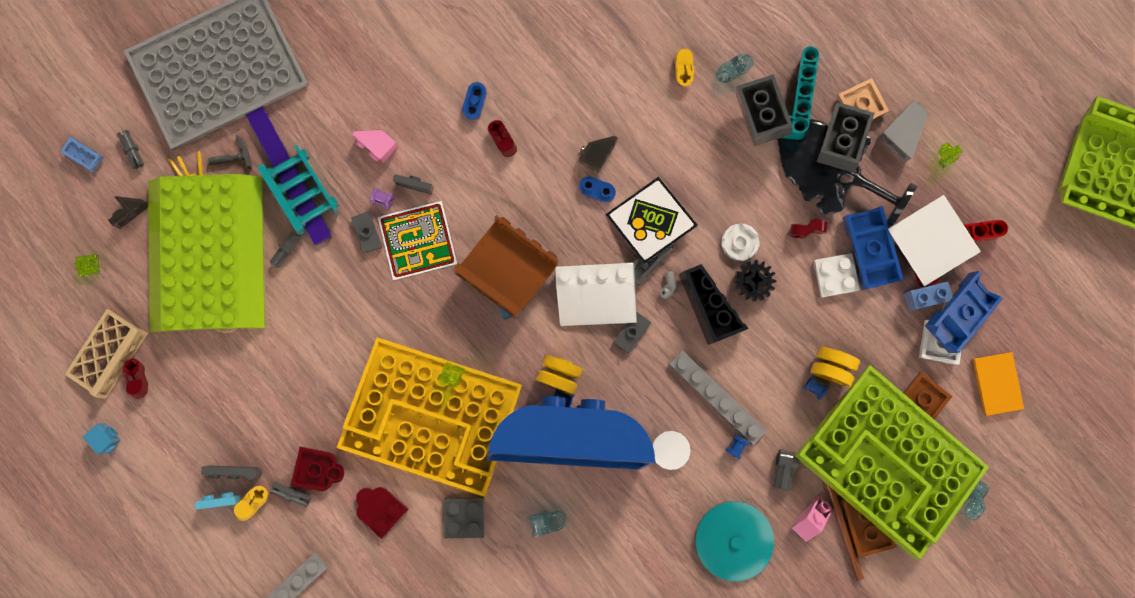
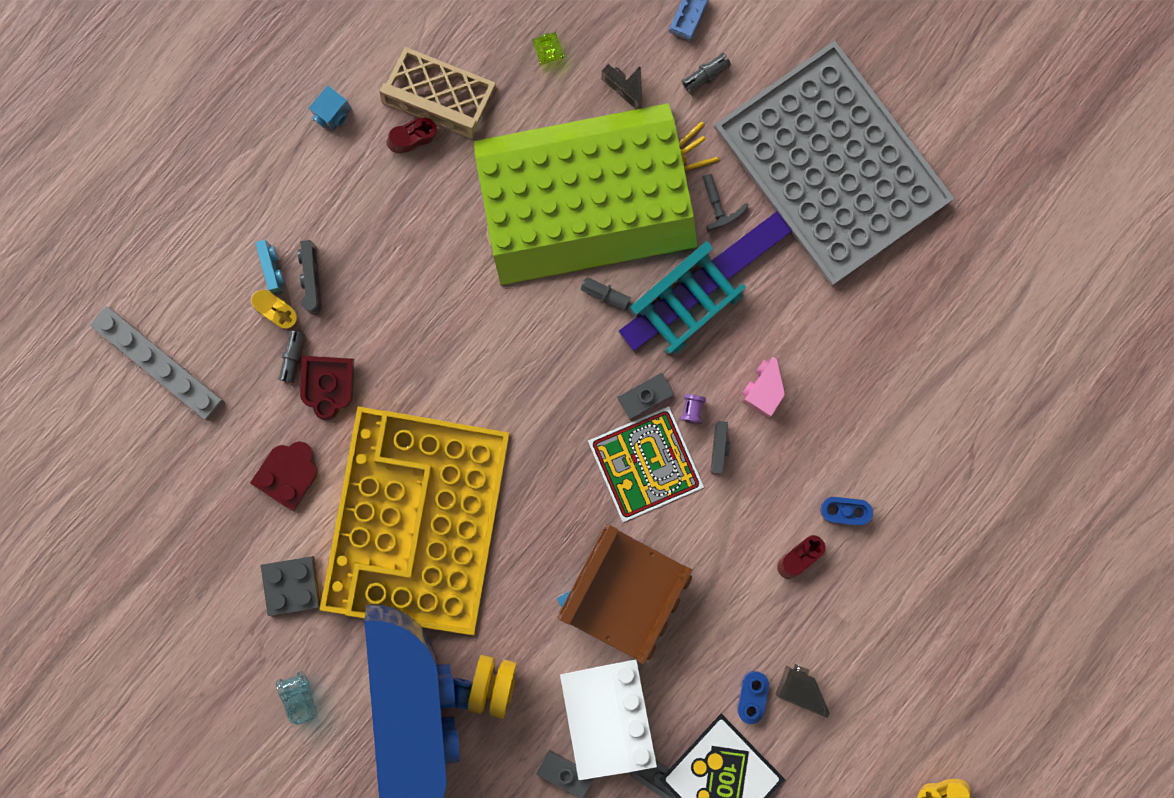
camera: 85 degrees right, 0 degrees up
clear neon green tile [439,361,465,388] -> none

